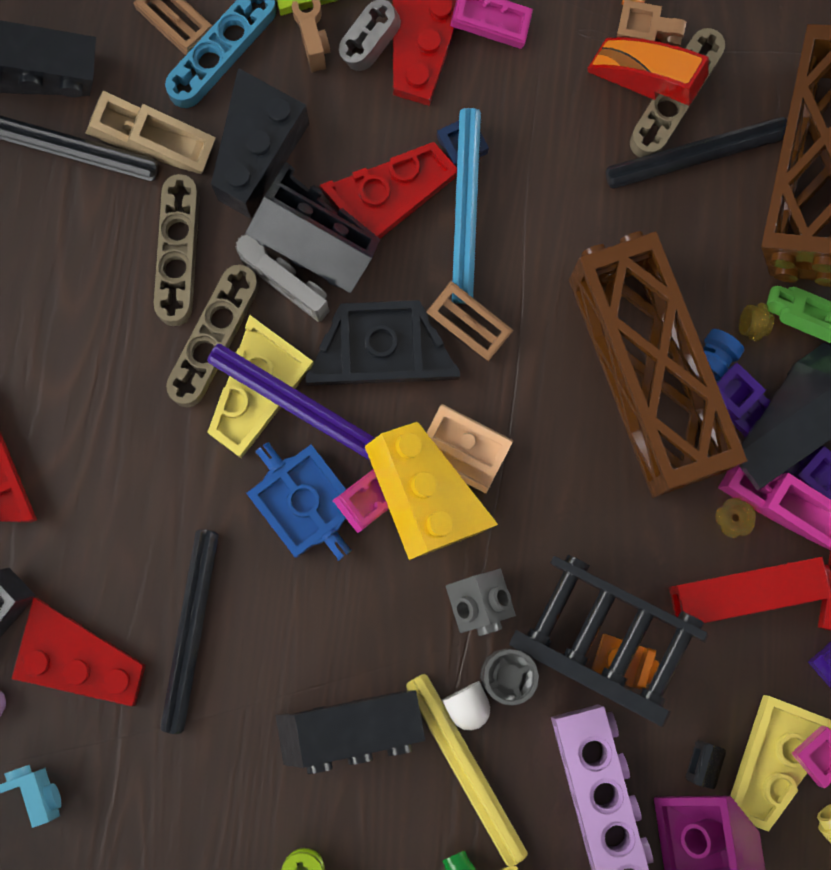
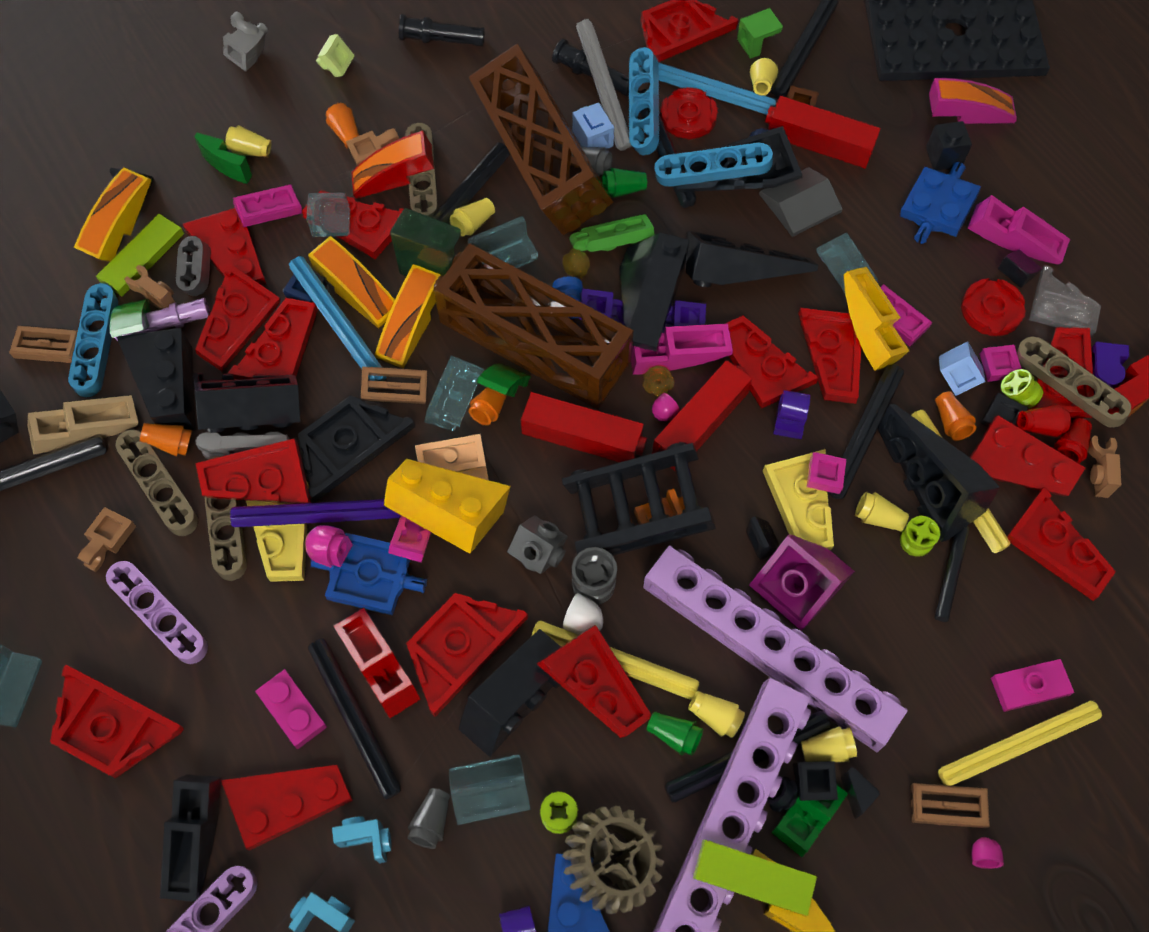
camera: 35 degrees left, 15 degrees down
none -> medium nougat plate [78,507,136,572]
none -> lavender beam [106,561,208,664]
none -> slope [110,299,151,338]
none -> lavender pin [115,298,210,341]
none -> orange cone [139,422,192,457]
none -> red wing [195,263,280,372]
none -> red wing [196,438,311,504]
none -> dark pink plate [255,669,327,750]
none -> red wing [302,190,412,260]
none -> dark pink piece [305,526,353,568]
none -> clear light blue panel [307,192,350,237]
none -> slope [308,236,395,328]
none -> medium azure bracket [332,817,392,863]
none -> red slope [334,608,420,719]
none -> slope [374,264,441,368]
none -> clear green panel [390,208,461,276]
none -> red wing [406,593,528,717]
none -> dark grey cone [408,788,450,849]
none -> clear light blue hinge [424,355,484,431]
none -> clear light blue panel [449,755,530,825]
none -> light yellow cone [450,198,495,237]
none -> clear light blue panel [468,216,538,268]
none -> orange cone [469,387,507,425]
none -> green slope [477,363,531,397]
none -> red brick [521,392,648,462]
none -> red wing [537,625,652,738]
none -> dark pink hinge [652,393,680,421]

